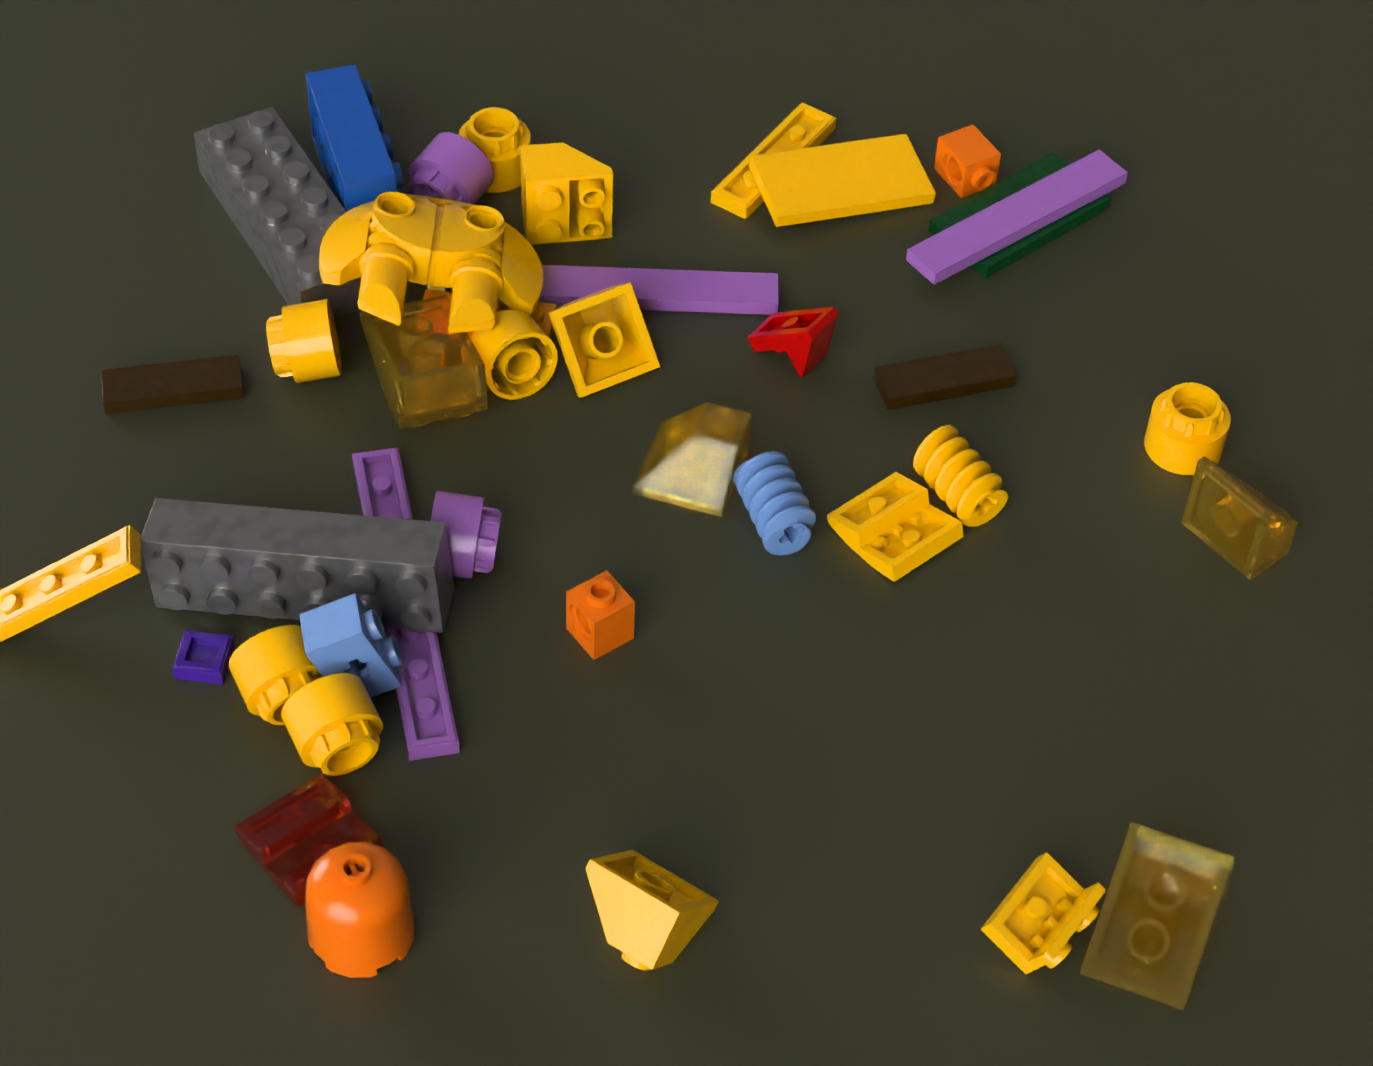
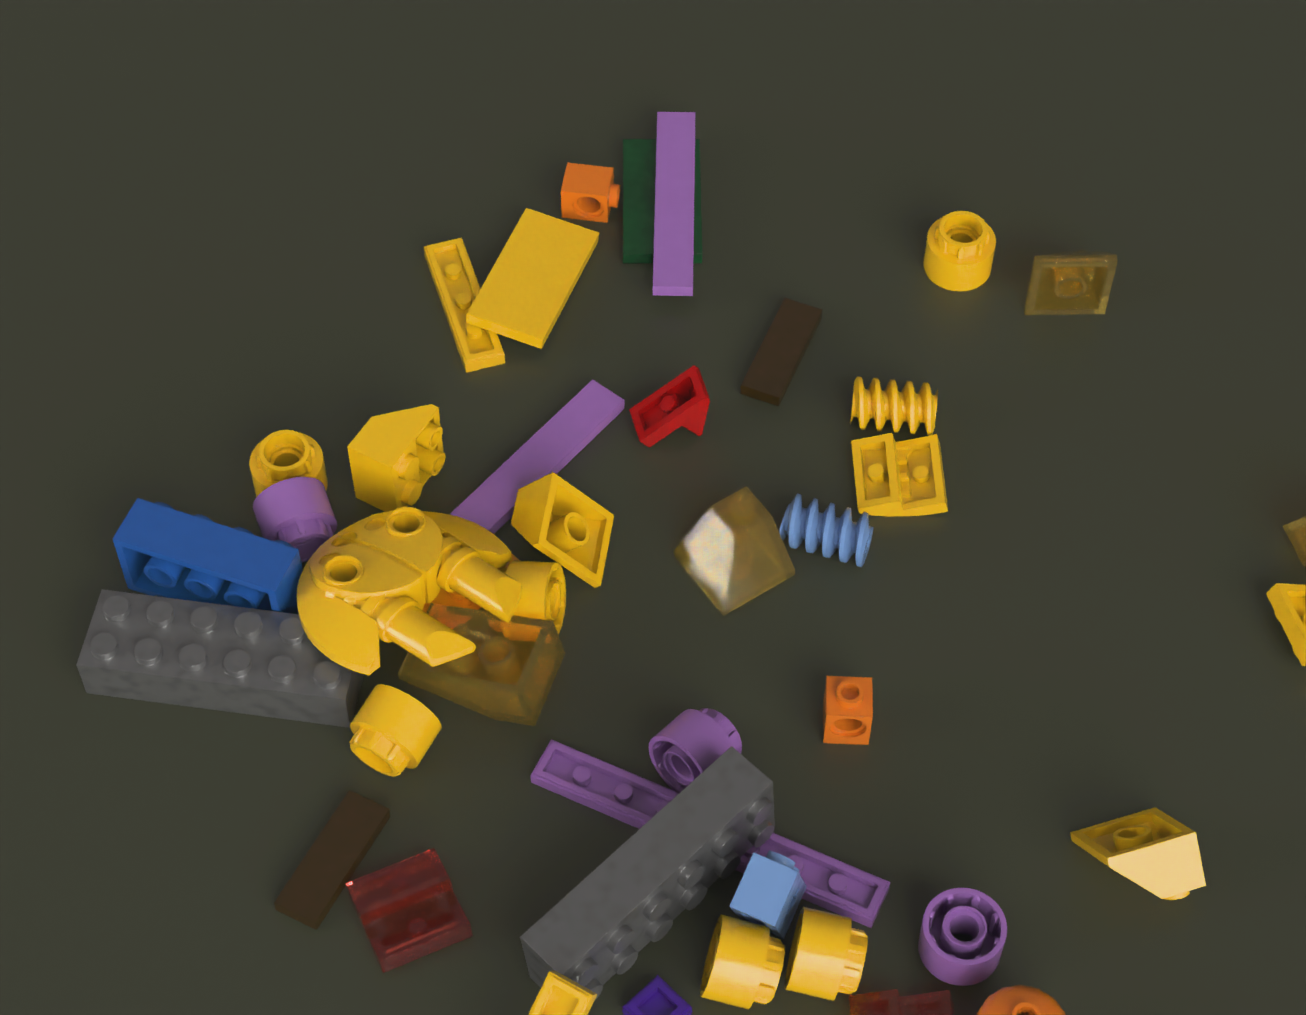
camera: 50 degrees left, 5 degrees up
none -> clear red slope [345,848,473,973]
none -> medium lavender piece [918,888,1007,986]

